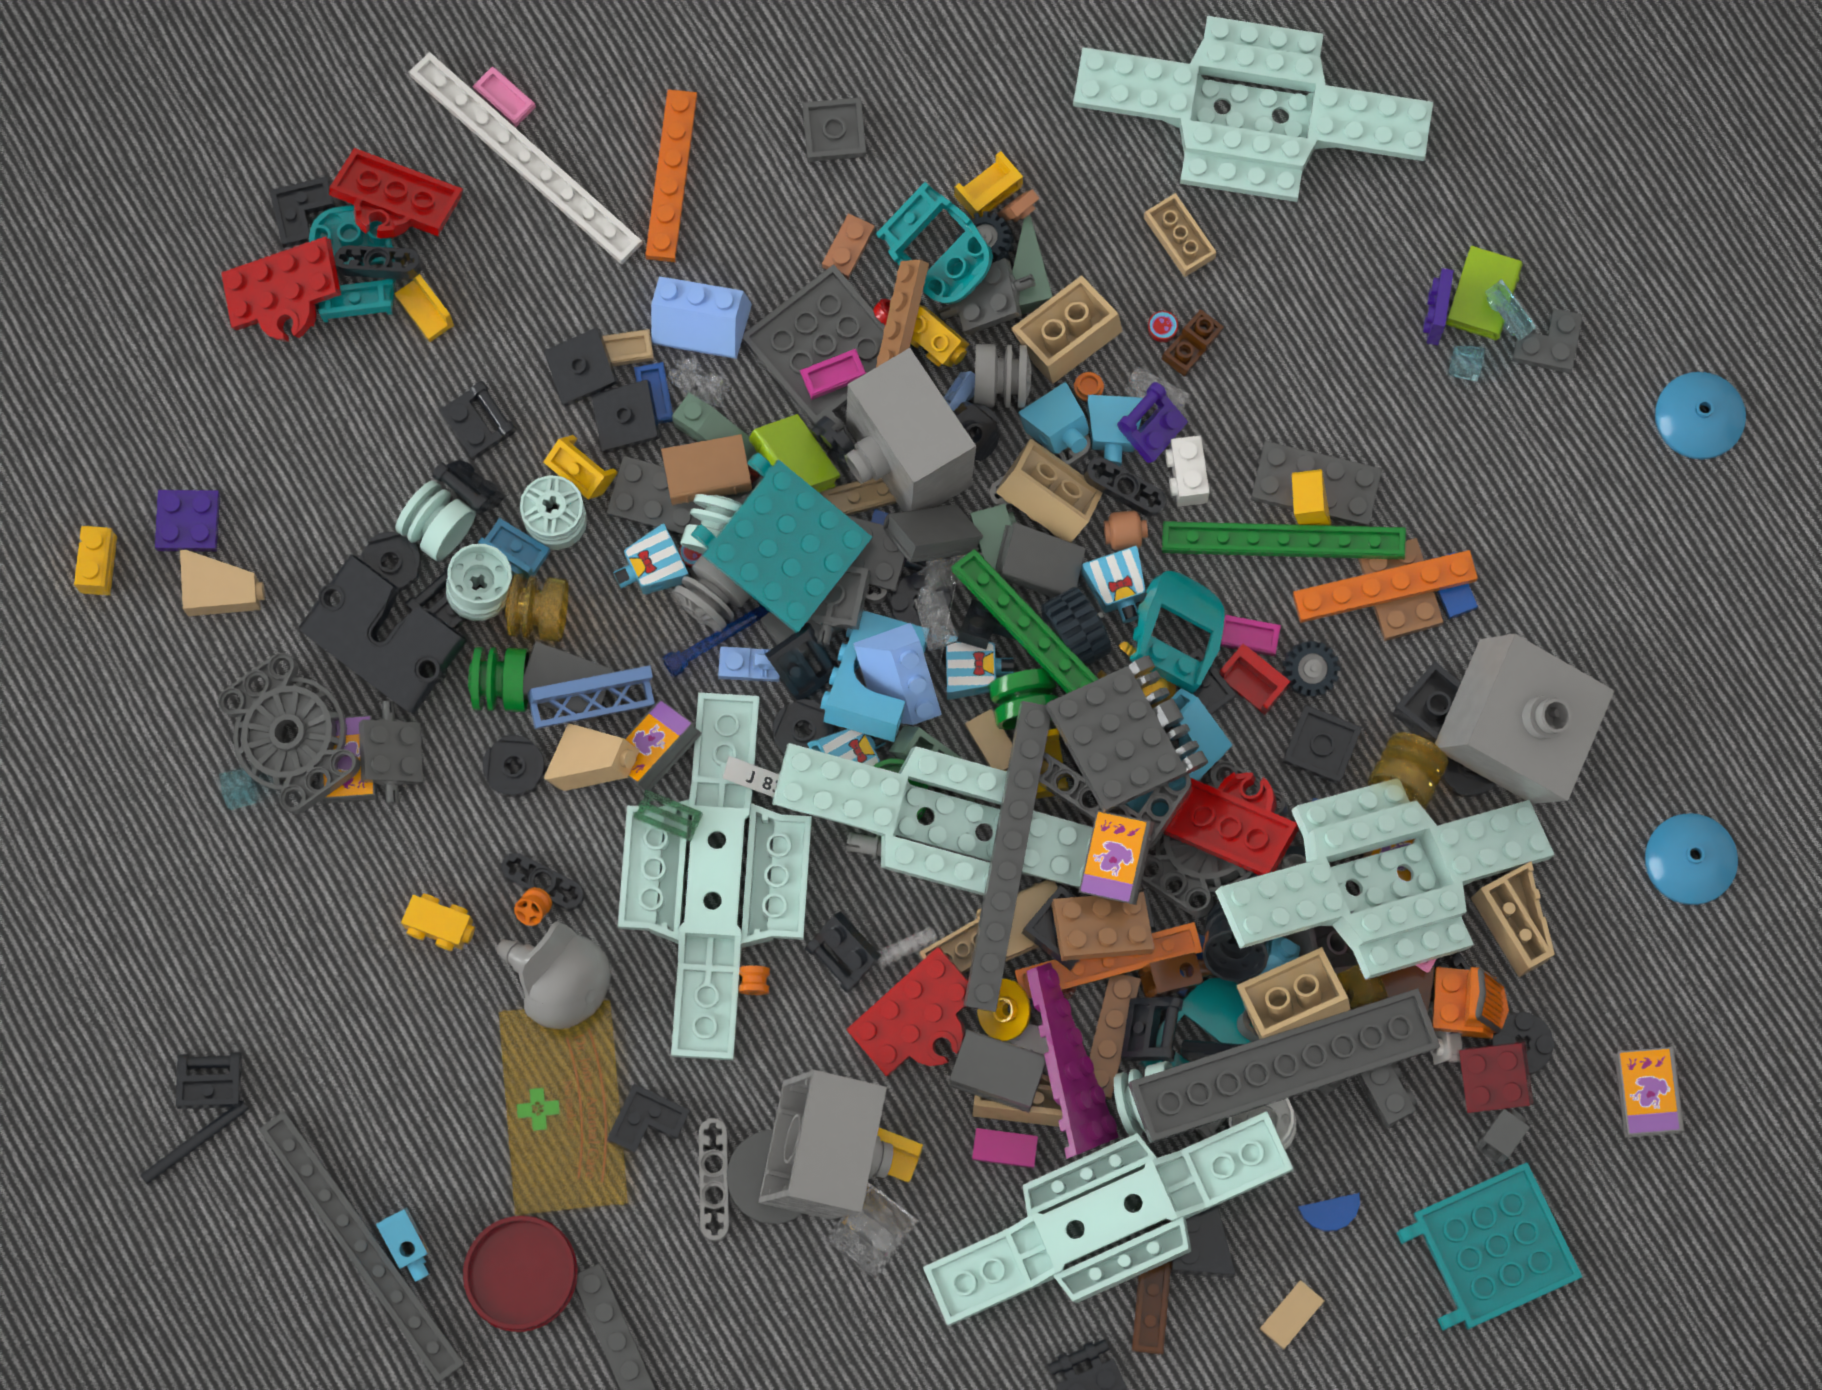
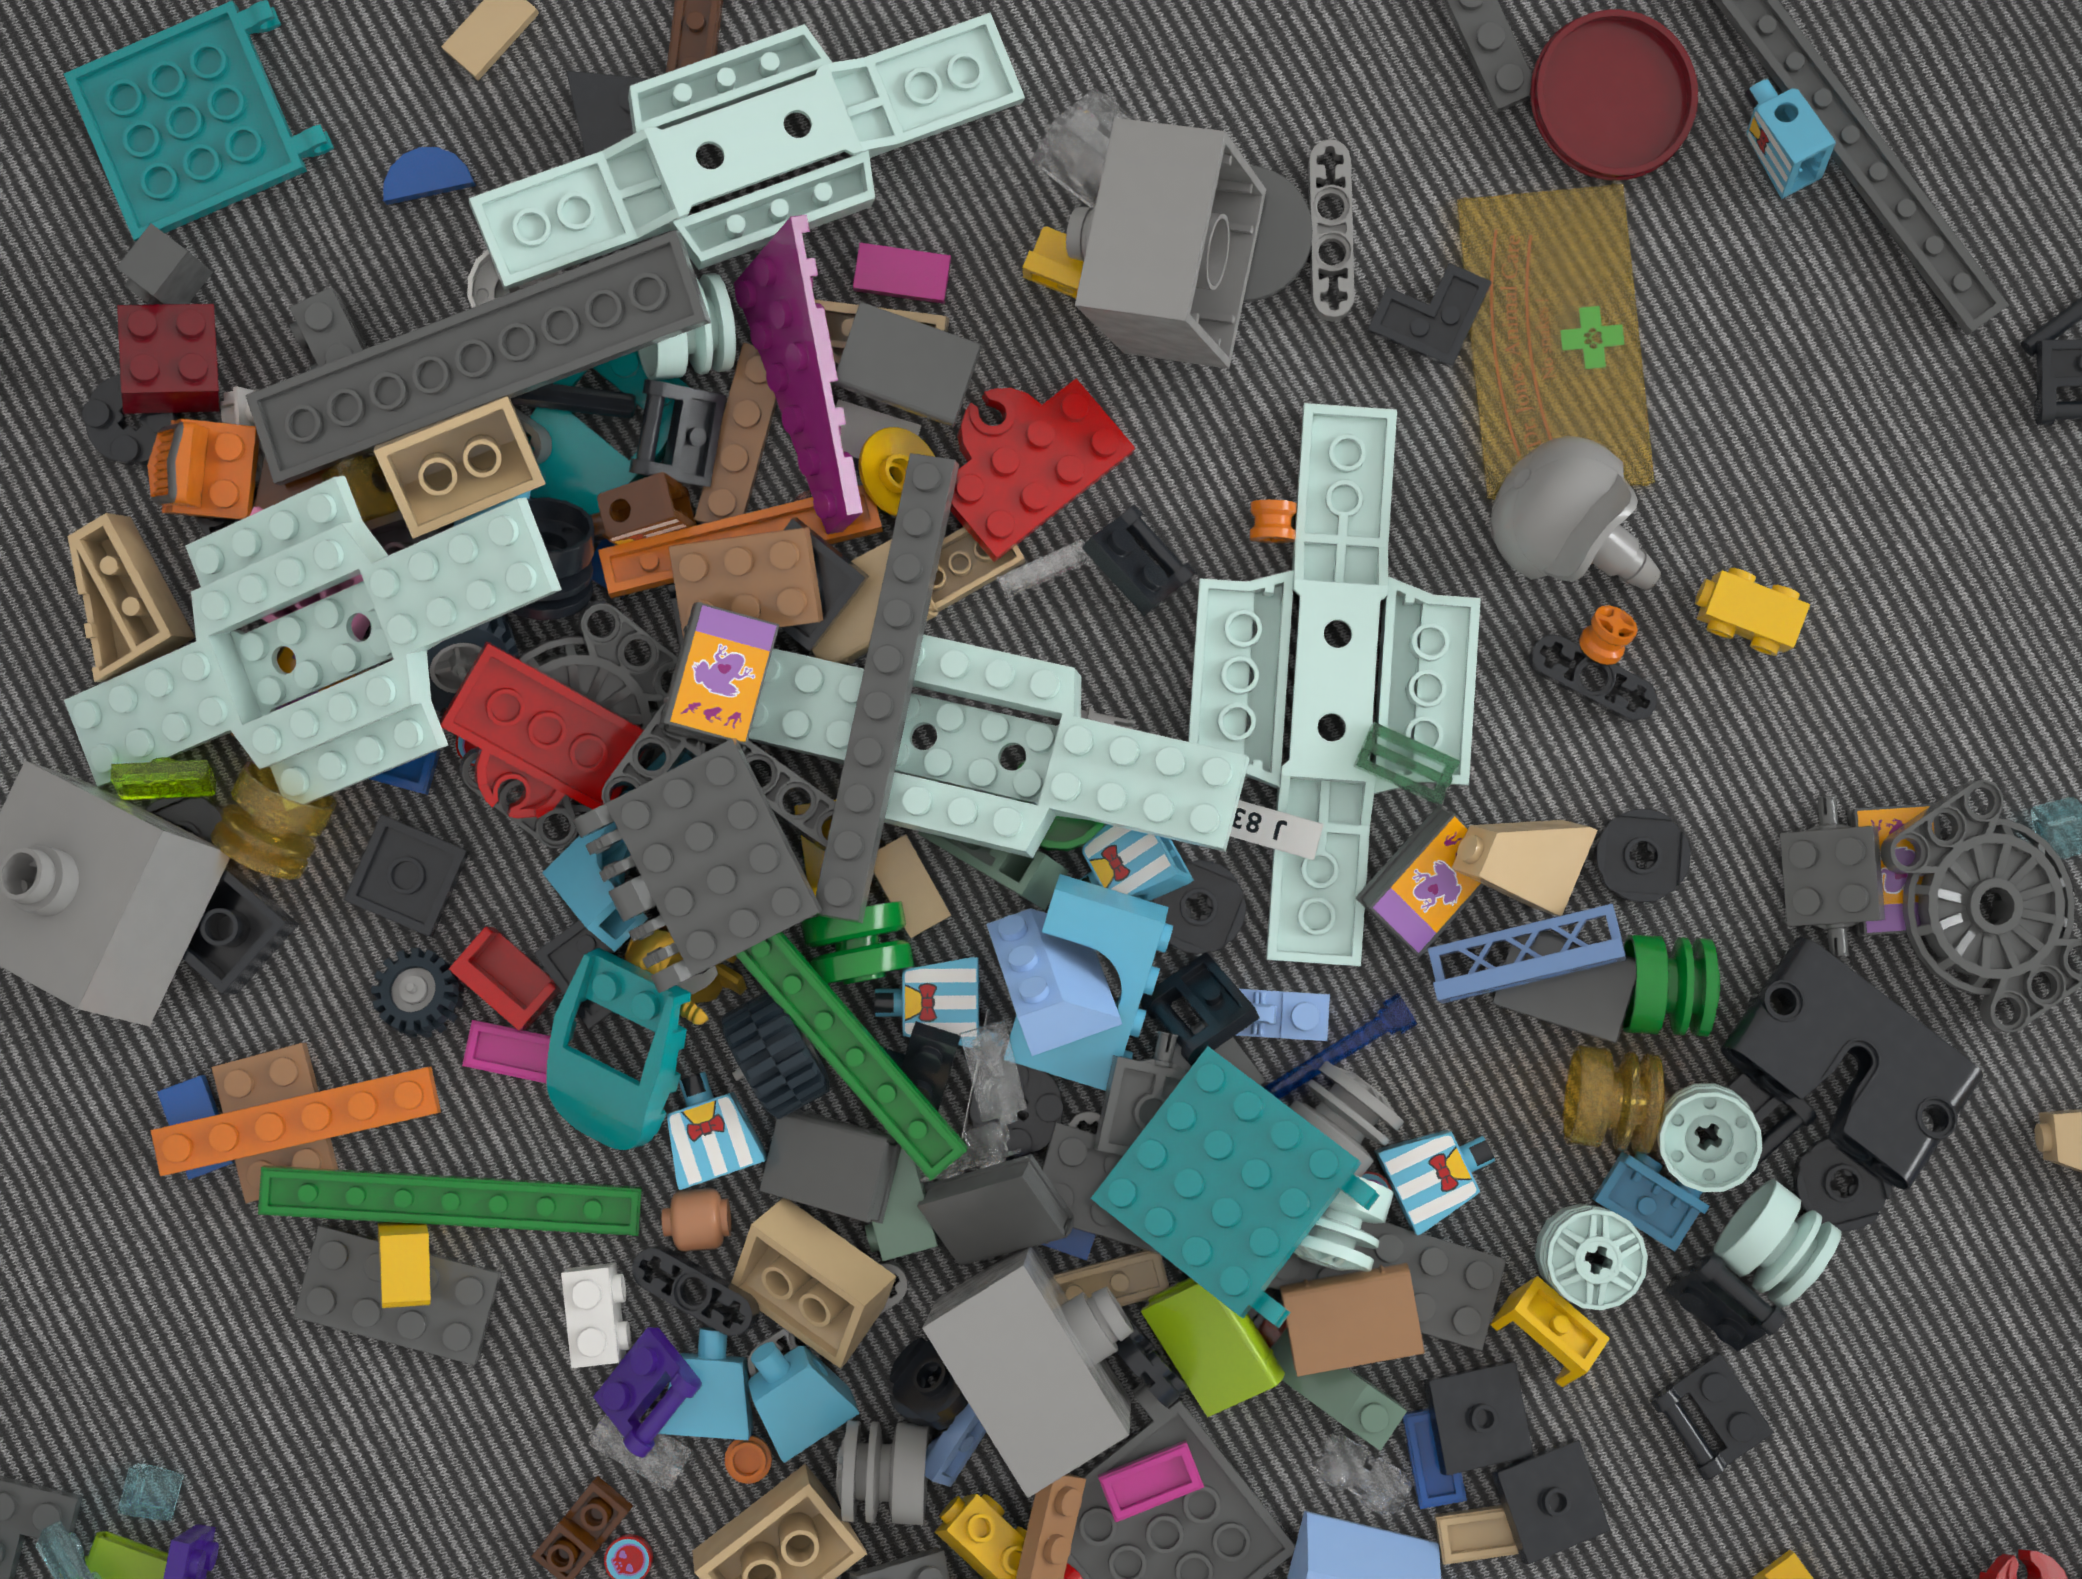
camera: 175 degrees left, 10 degrees up
none -> clear neon green plate [110,757,216,800]

